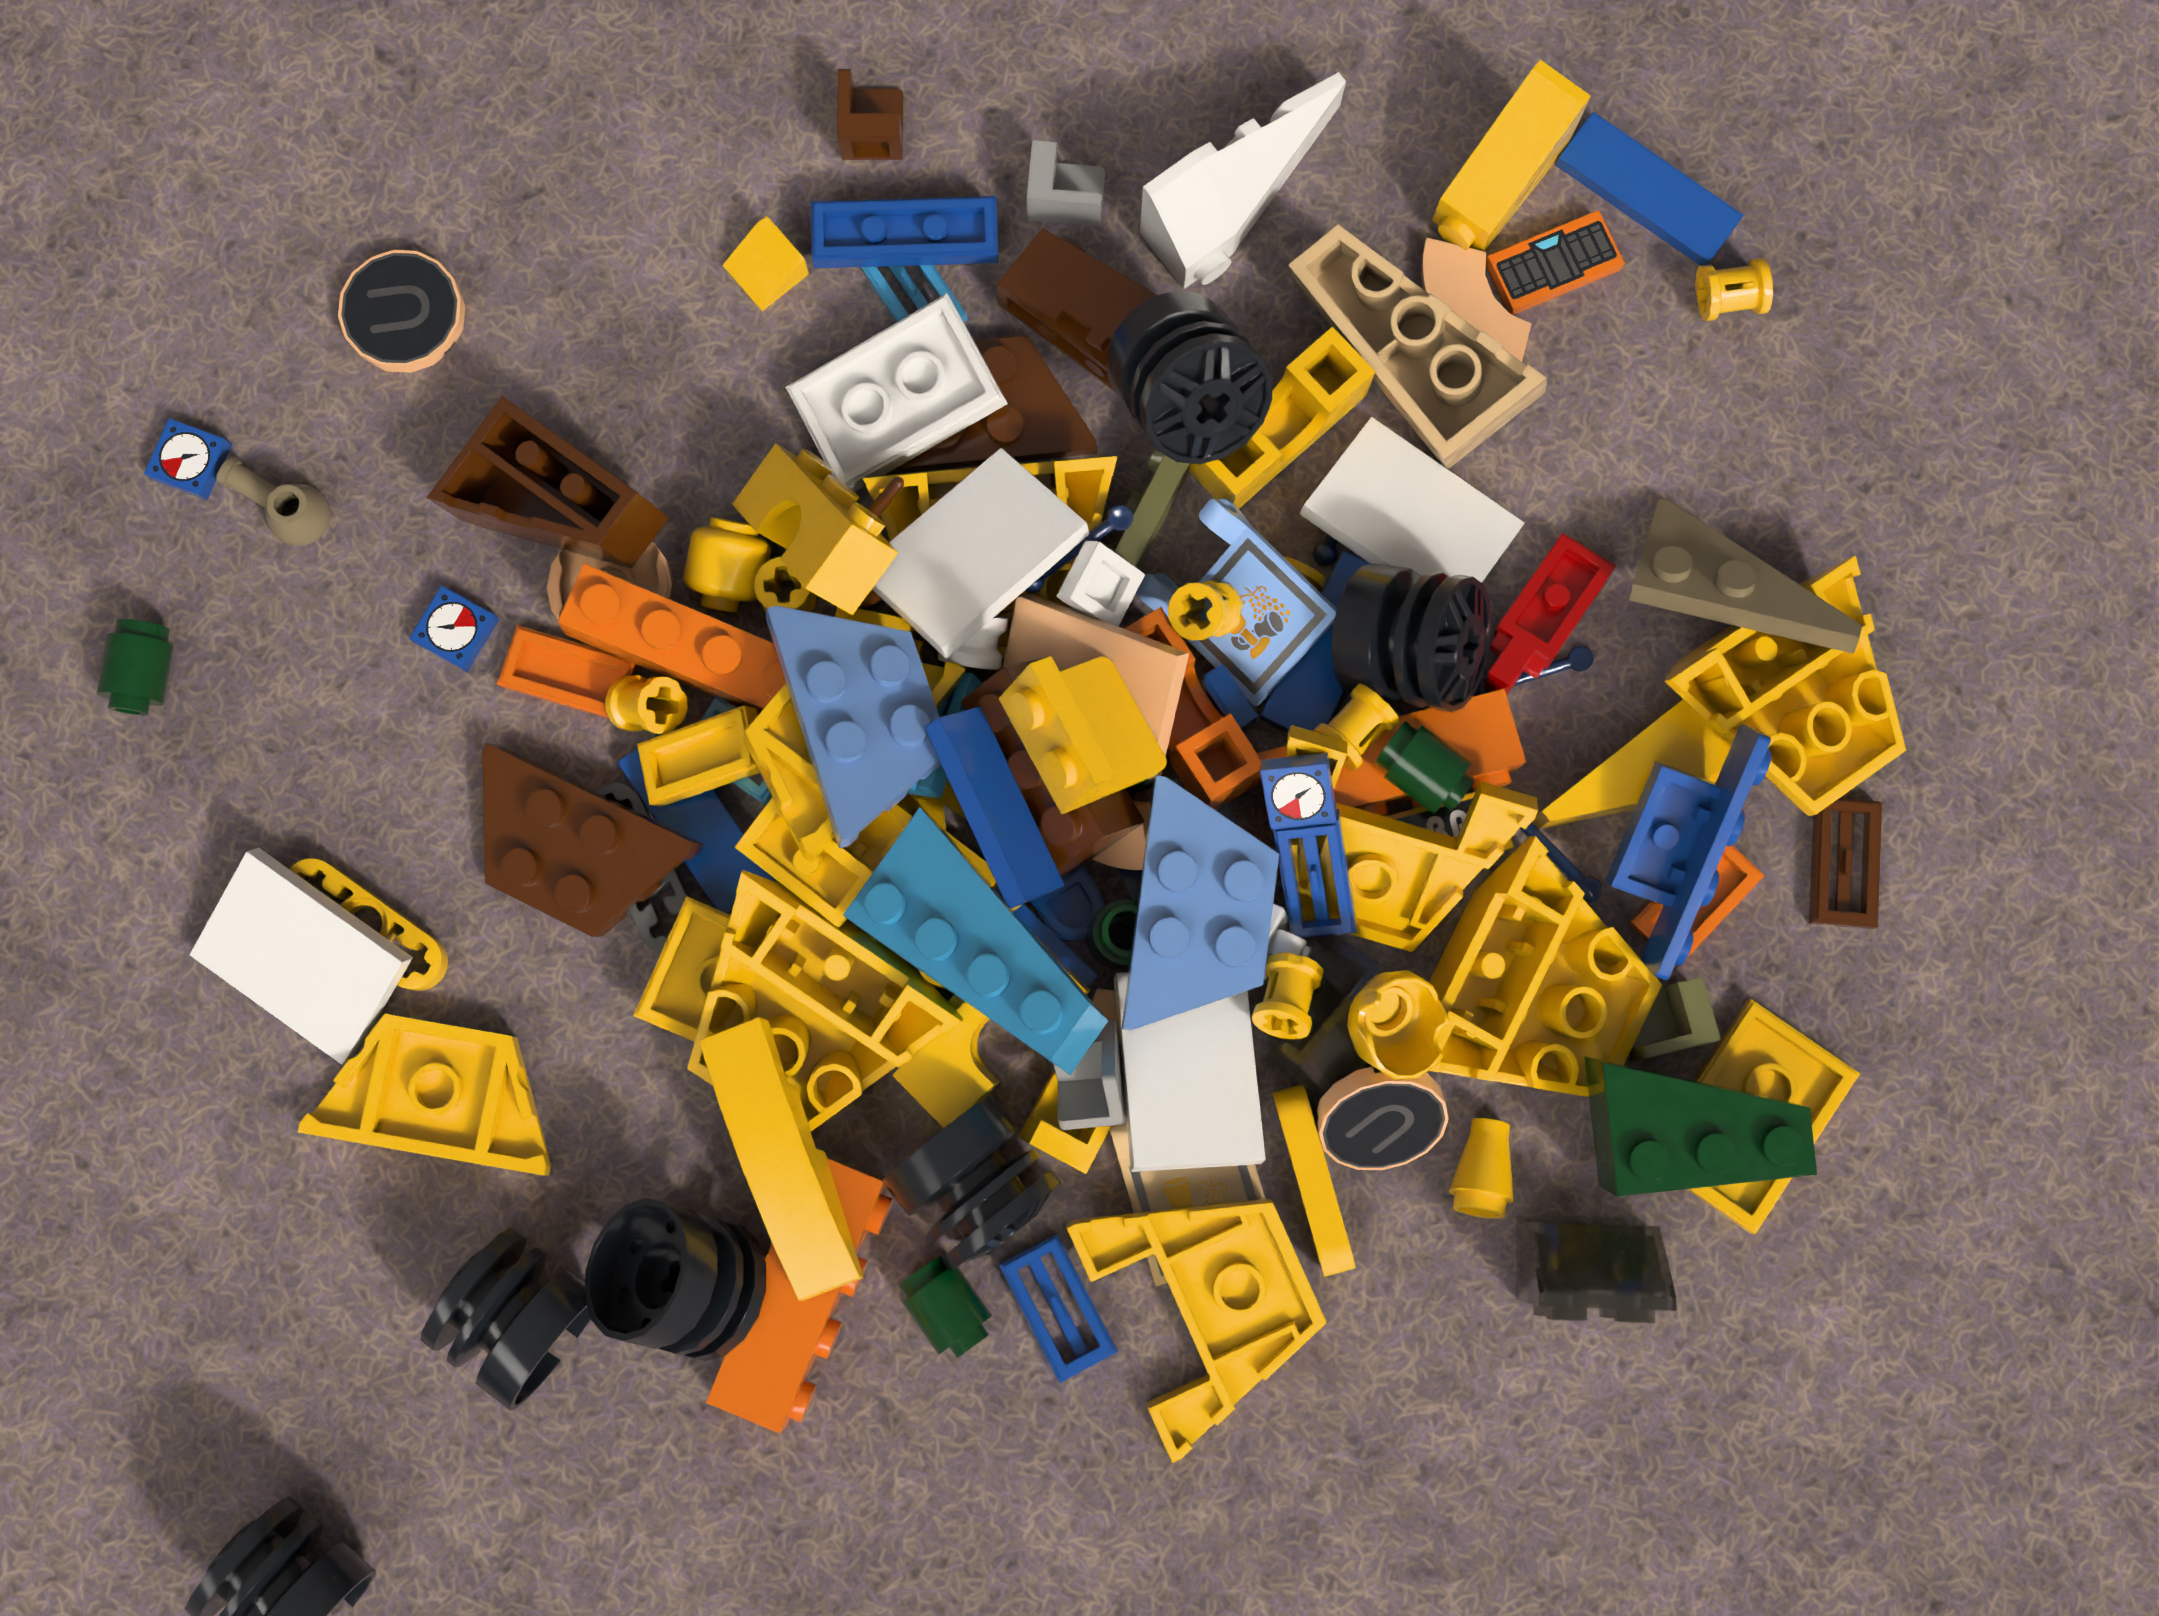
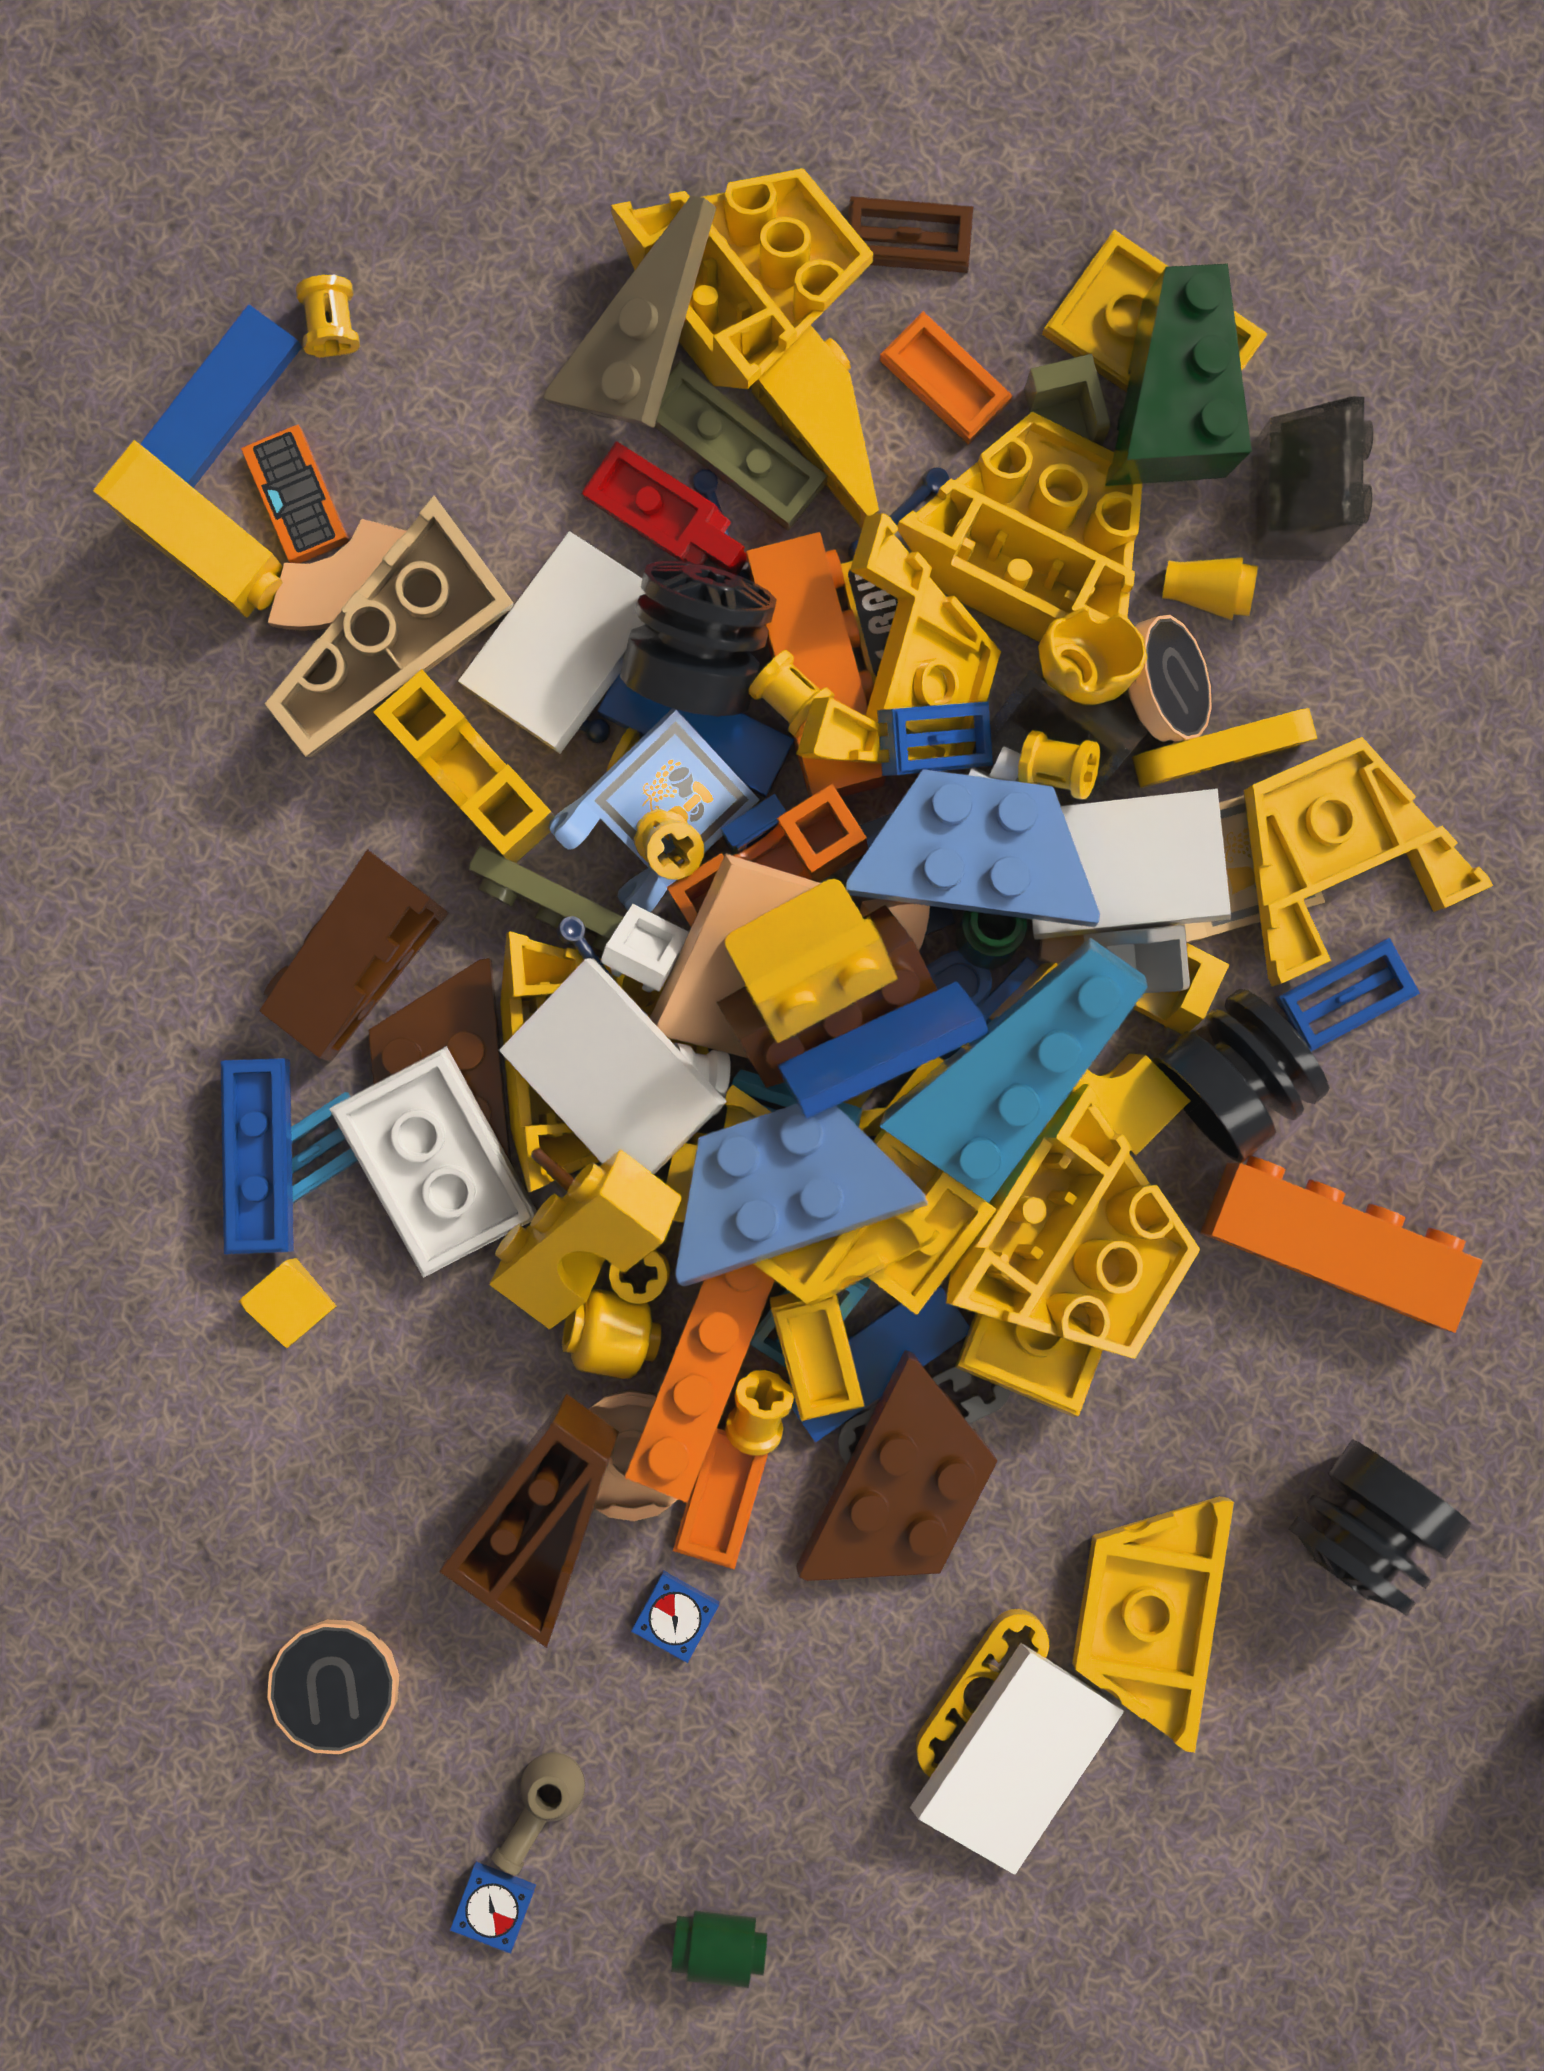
camera: 90 degrees left, 5 degrees up
black wheel [585,1198,766,1361] -> none
yellow slope [699,1017,864,1301] -> none
reddish brown panel [837,69,904,160] -> none
dark green brick [899,1255,992,1358] -> none
light grey panel [1027,140,1105,227] -> none
black wheel [1106,290,1272,464] -> none
white wedge [1140,72,1346,289] -> none
tile [1260,752,1337,829] -> none
dark green brick [1374,721,1475,814] -> none
blue bracket [1606,723,1771,980] -> none
none -> olive plate [655,361,827,531]

